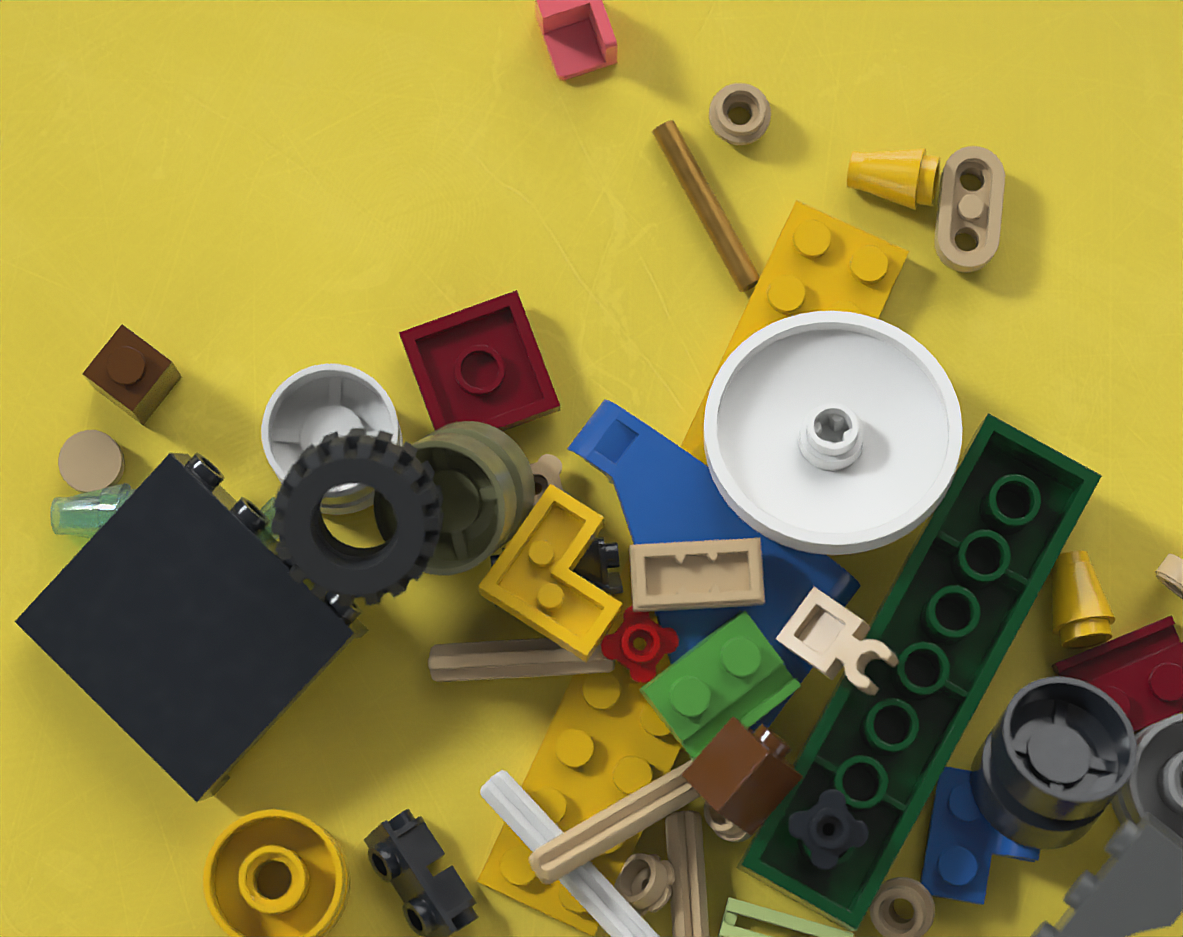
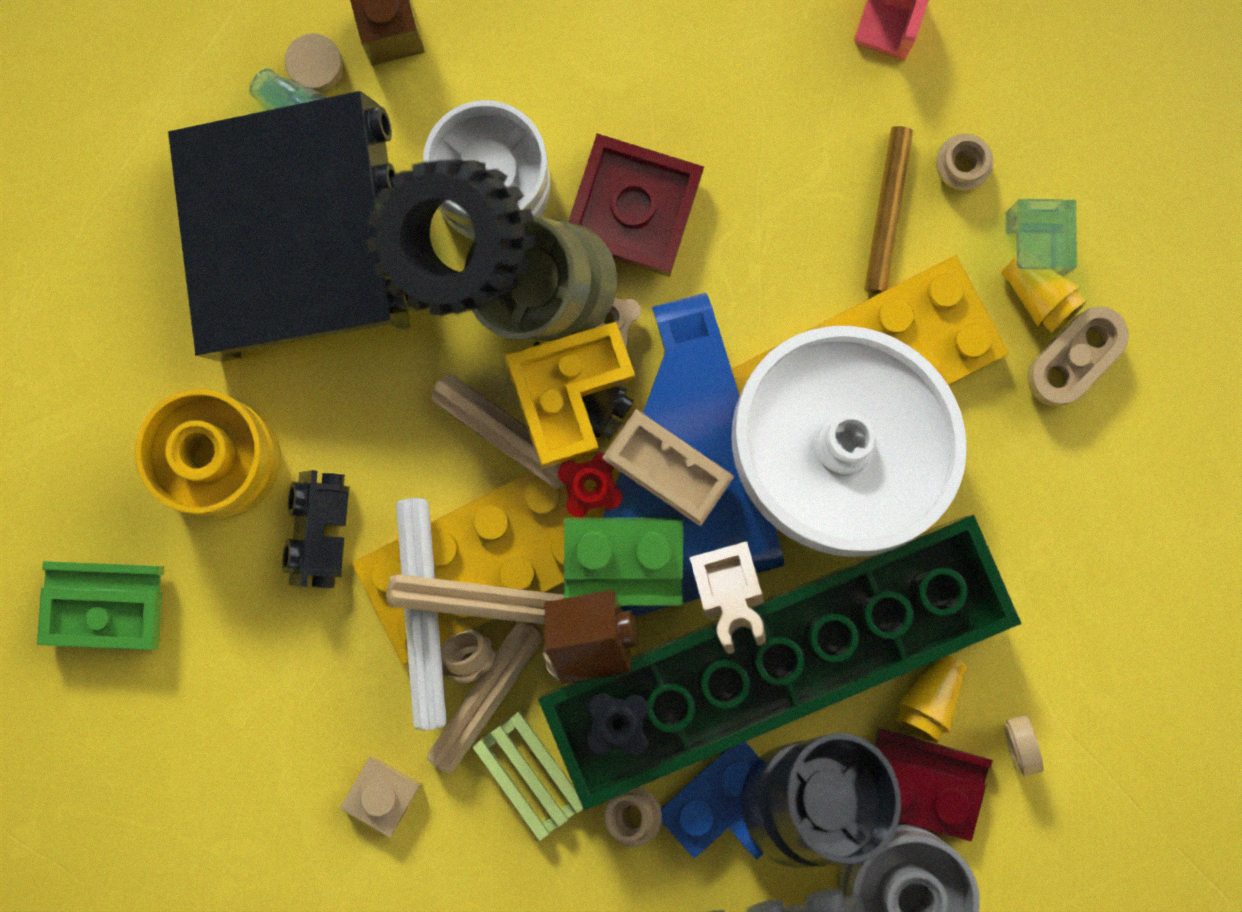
camera: 40 degrees right, 5 degrees up
none -> clear light blue panel [1005,199,1077,277]

